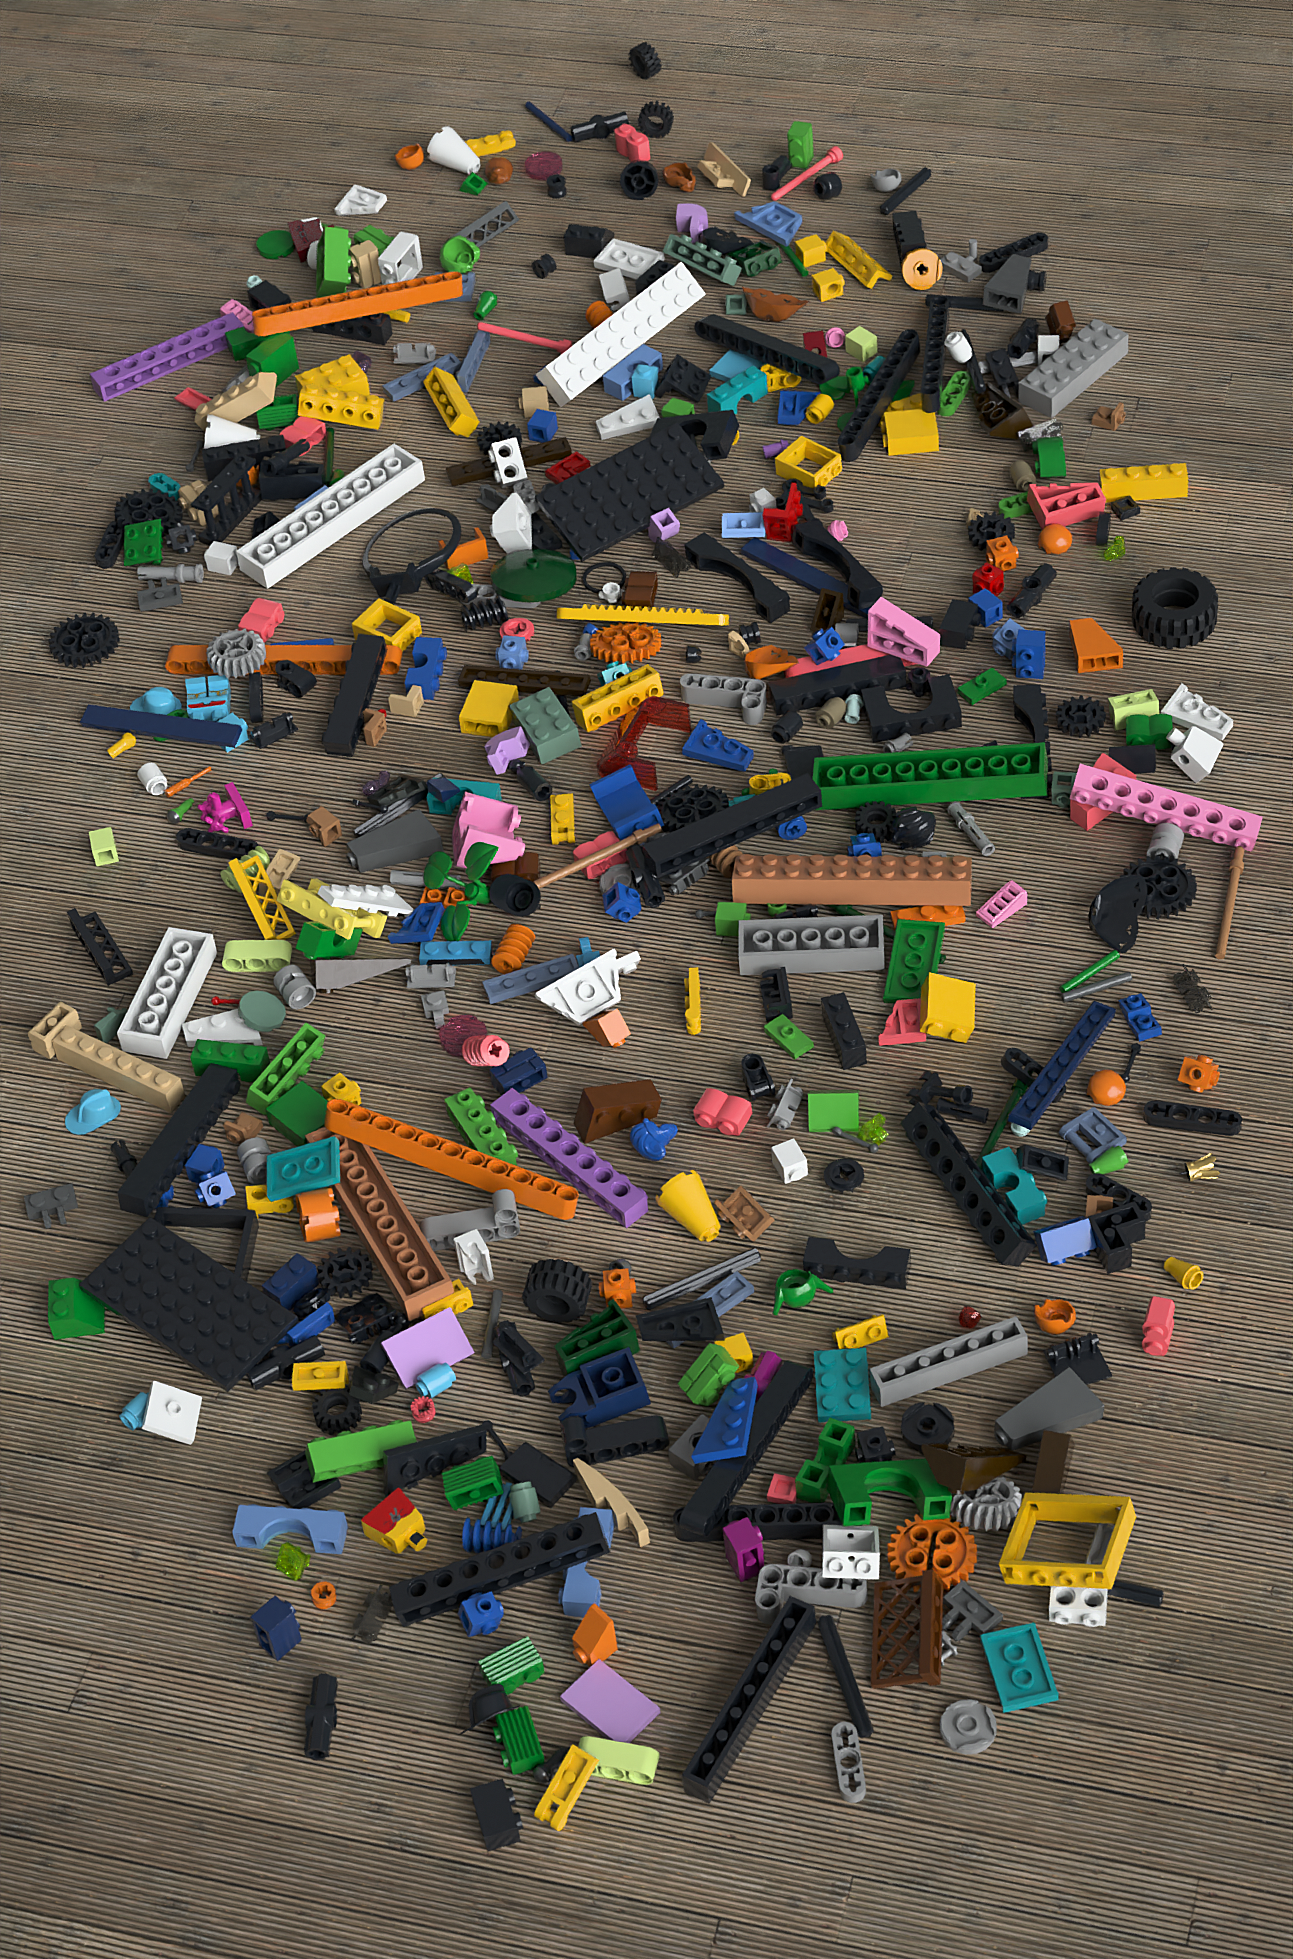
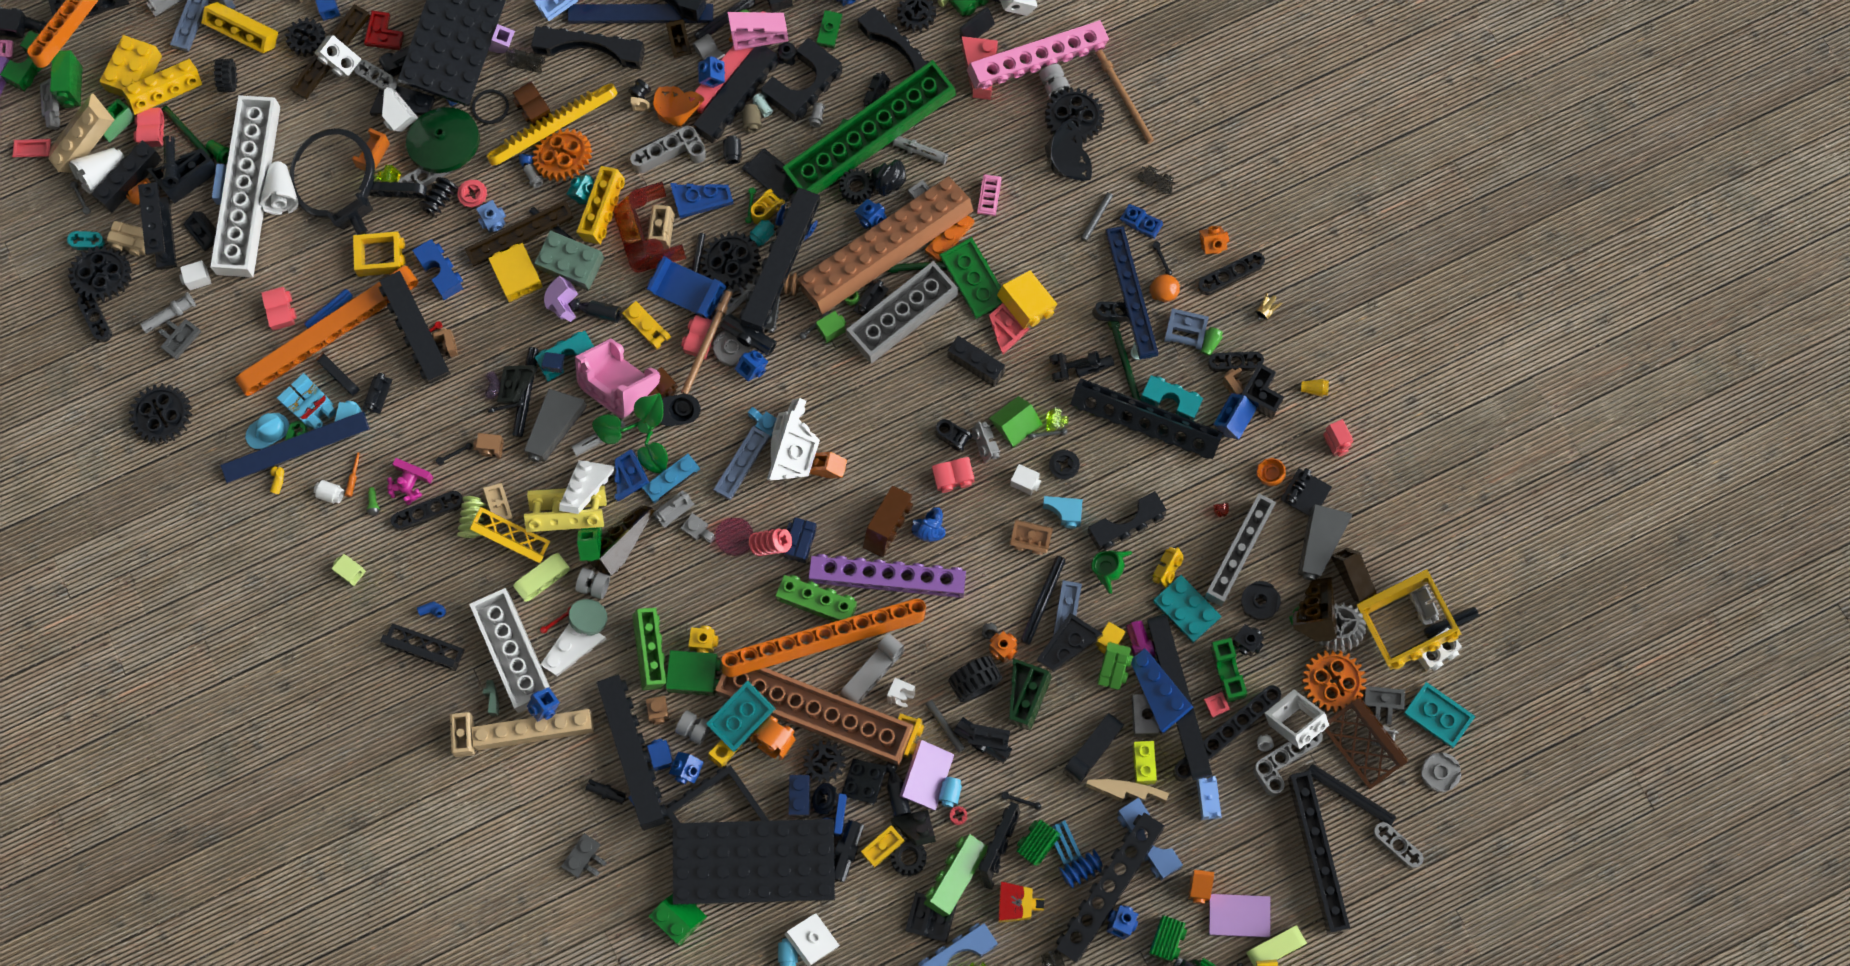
camera: 45 degrees left, 25 degrees up
medium azure piece [65,1089,121,1135] -> none
green hinge [124,519,163,567] -> none
black brick [165,522,197,554] -> none
green arch [190,1039,270,1083] -> none
light grey gear [206,628,266,678] -> none
black piece [275,660,317,698] -> none
clear purple arm [353,351,372,373] -> none
tan panel [388,685,424,717] -> none
orange slope [419,886,469,913] -> none
dark grey hinge [476,484,508,512] -> none
orange piece [491,923,536,975] -> none
black piece [499,1442,577,1509] -> none
sand green brick [509,1481,541,1523] -> none
dark blue brick [548,1347,651,1428] -> none
white plate [599,582,625,604] -> none
yellow cone [655,1170,721,1242] -> none
yellow plate [684,967,701,1035] -> none
black hinge [686,646,702,664] -> none
magenta brick [723,1517,764,1583] -> none
black hinge [760,967,793,1022] -> none
bright green plate [764,1014,814,1060] -> none
green arch [827,1458,952,1526] -> none
black slope [1016,1144,1069,1181] -> none
sand green brick [1052,771,1077,808] -> none
green bar [1059,950,1120,993] -> none
none -> black tyre [214,59,237,92]
none -> white cone [260,161,298,215]
none -> blue arm [417,601,446,618]
none -> blue brick [527,687,560,722]
none -> tan brick [647,205,675,249]
none -> medium azure arch [1043,496,1083,529]
none -> neon yellow brick [1132,741,1157,785]
none -> light blue hinge [1196,776,1222,820]

